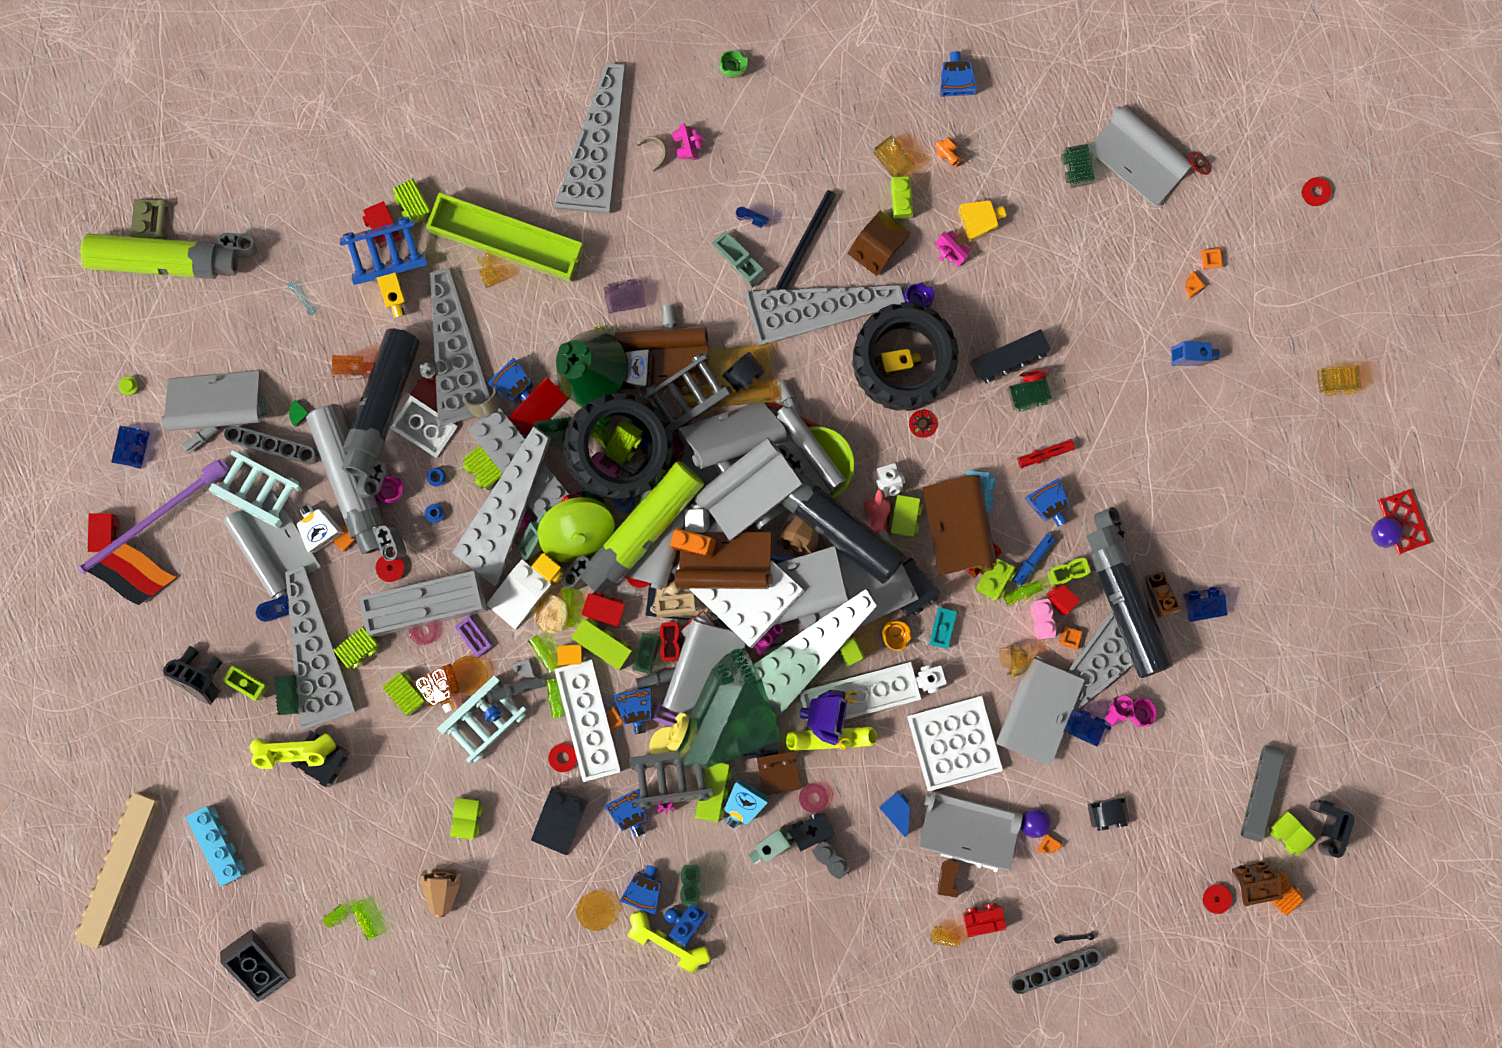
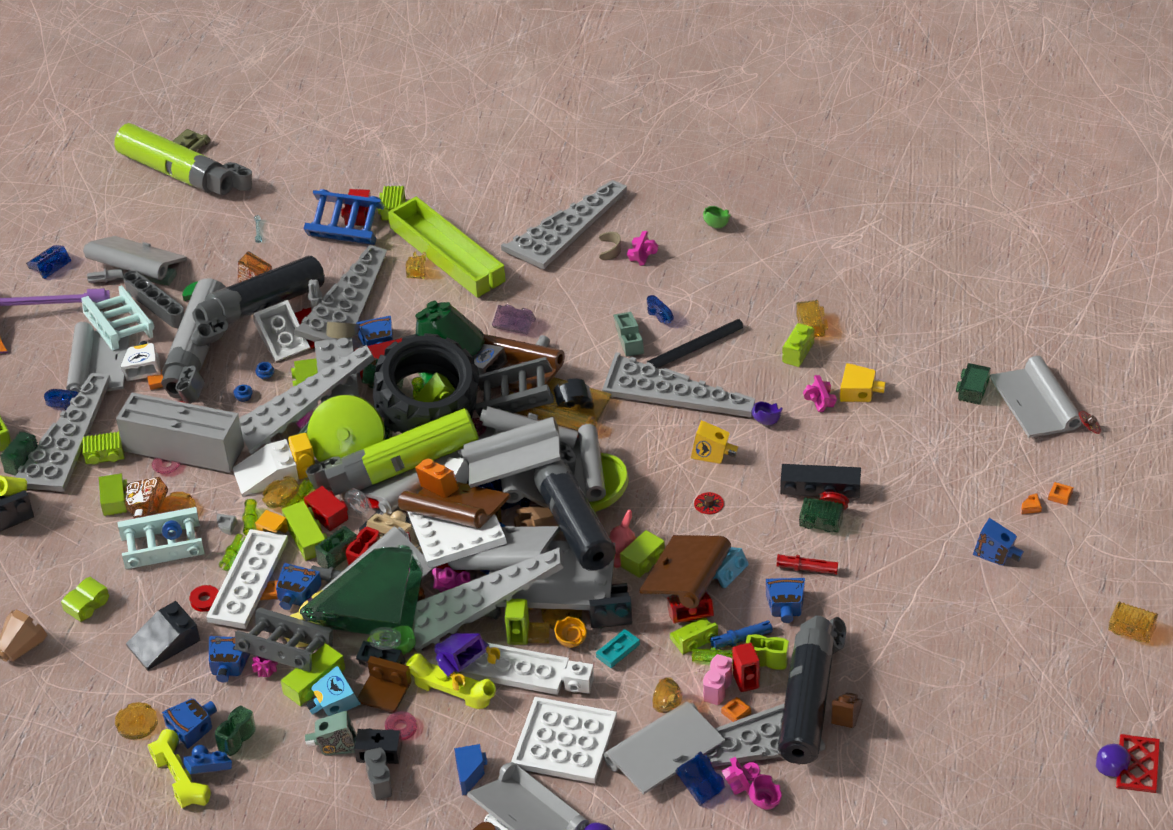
camera: 35 degrees right, 40 degrees down
lime plate [118,376,138,396] -> none
dark pink hair [375,475,404,504] -> none
yellow torso [377,273,407,318] -> none
medium lavender tile [455,615,493,658] -> none
dark grey pin [487,675,546,703] -> none
light grey axle [775,380,800,415] -> none
reddish brown piece [847,210,910,276] -> none
black tyre [852,302,959,411] -> none
white brick [876,463,905,497] -> none
orange plate [935,137,964,167] -> none
blue torso [939,51,977,97] -> none
clear blue bracket [1183,587,1227,622] -> none

